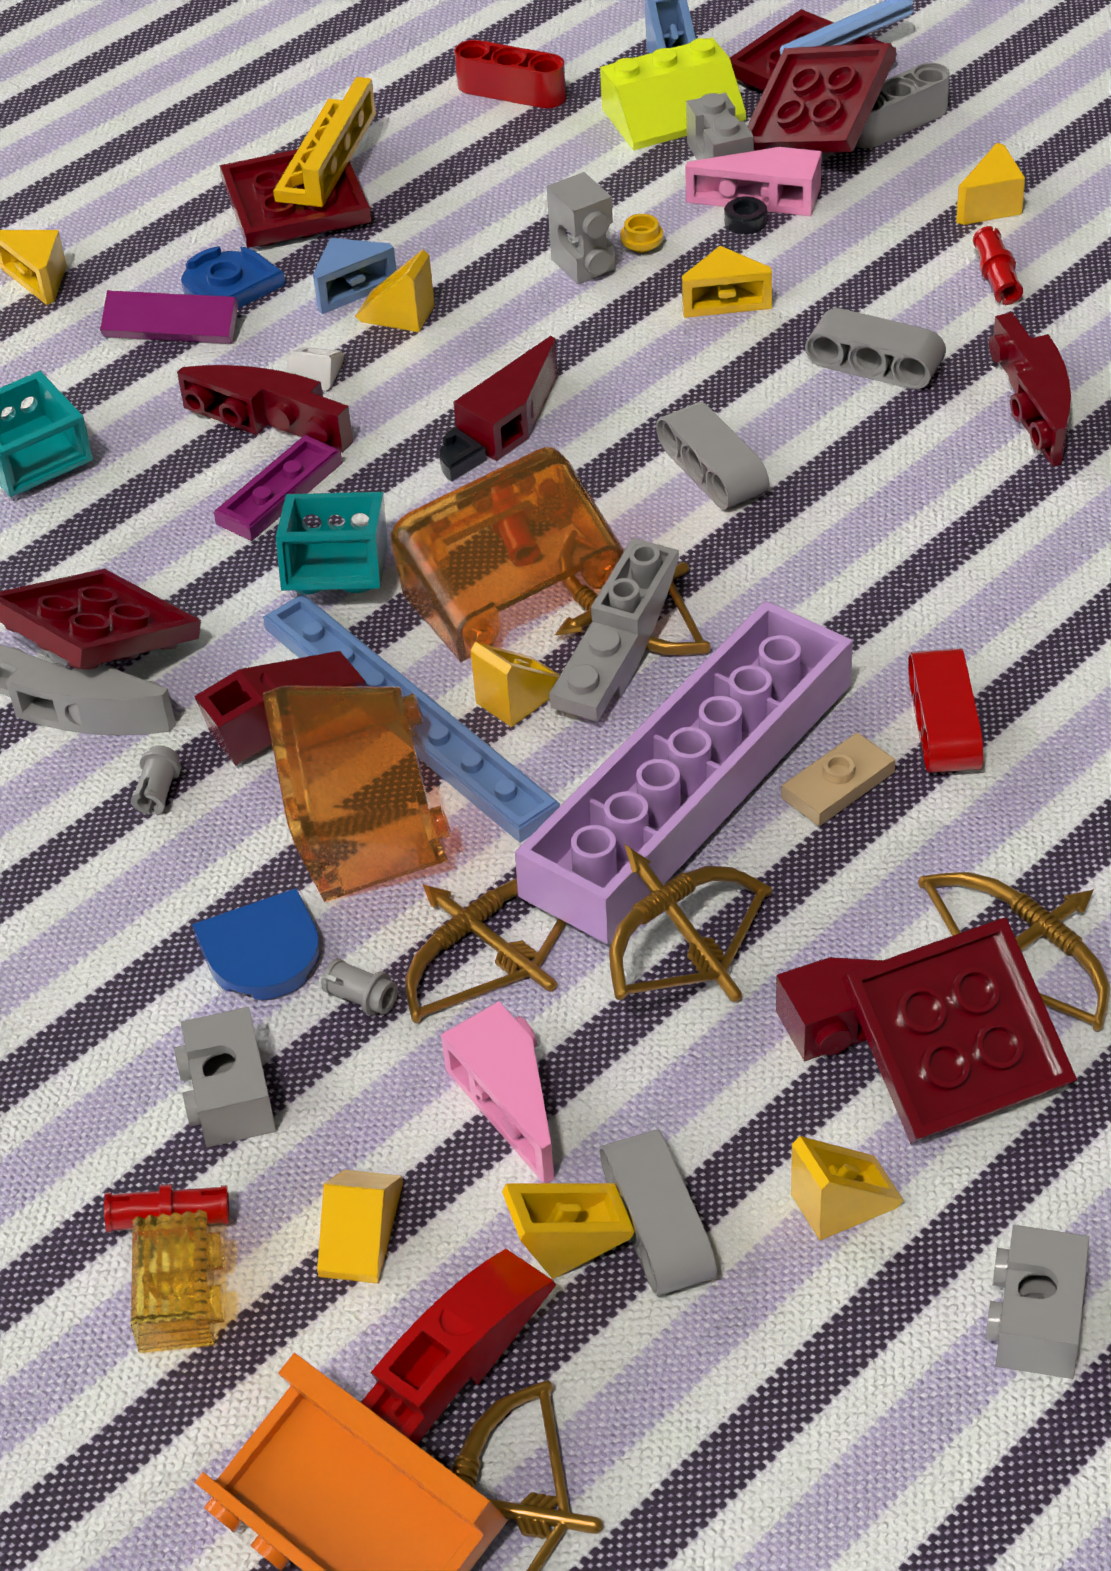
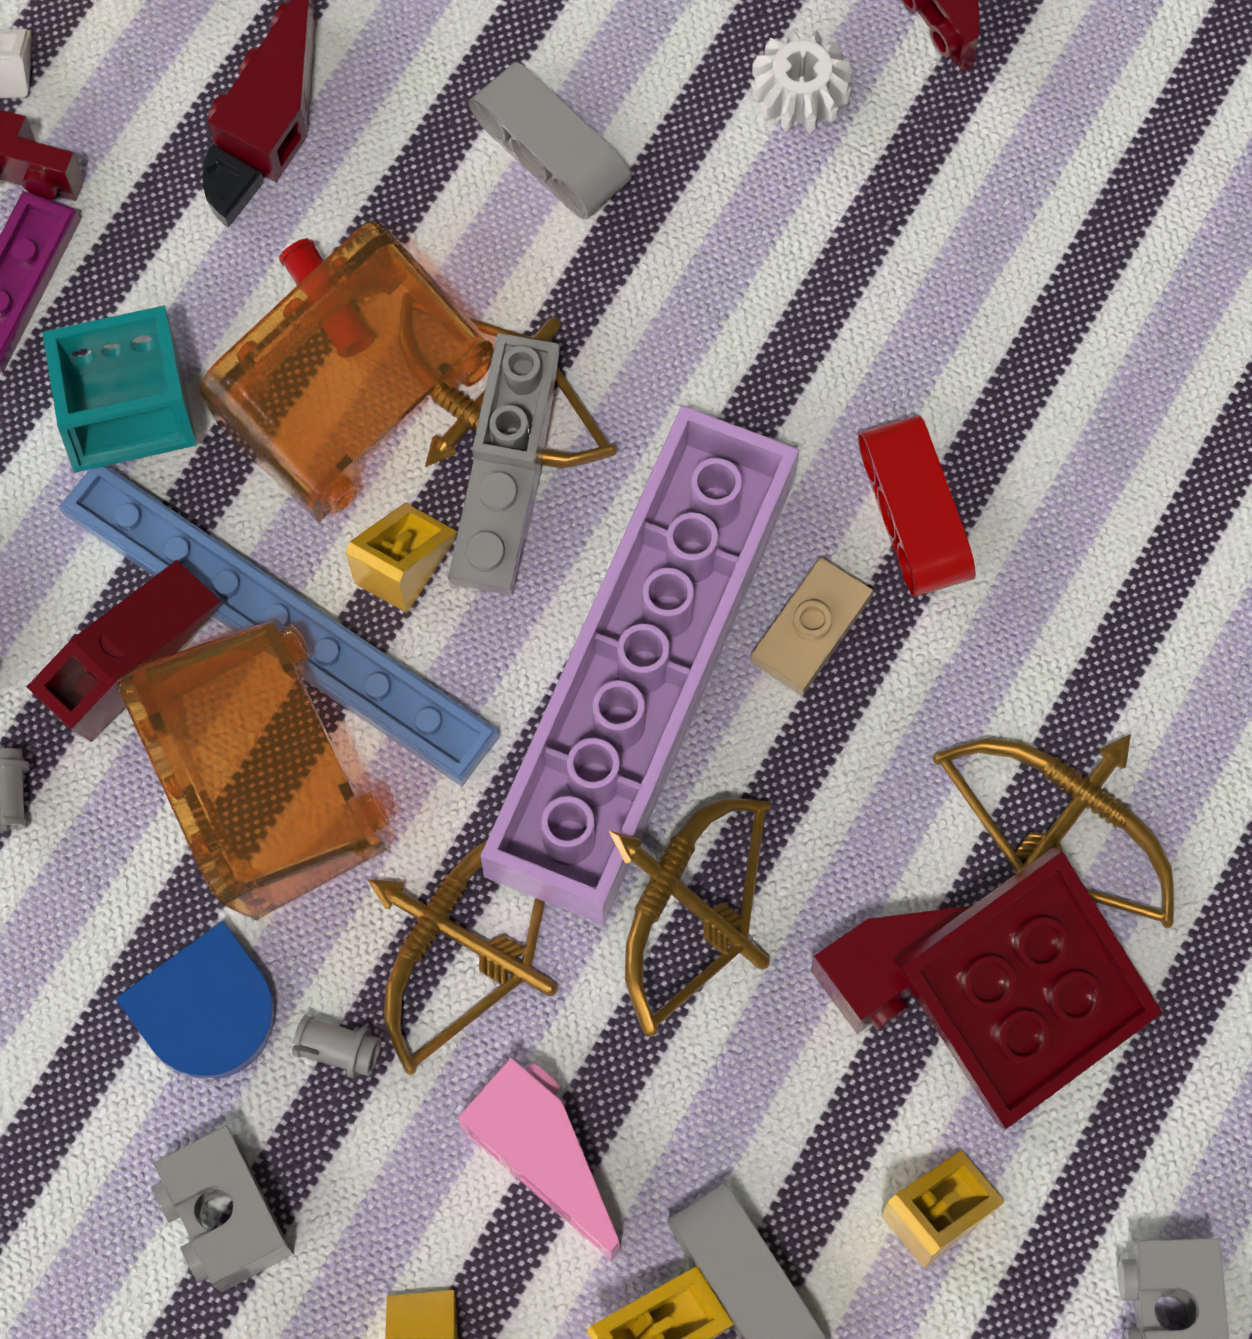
camera: 15 degrees left, 25 degrees up
none -> white gear [751,28,852,135]

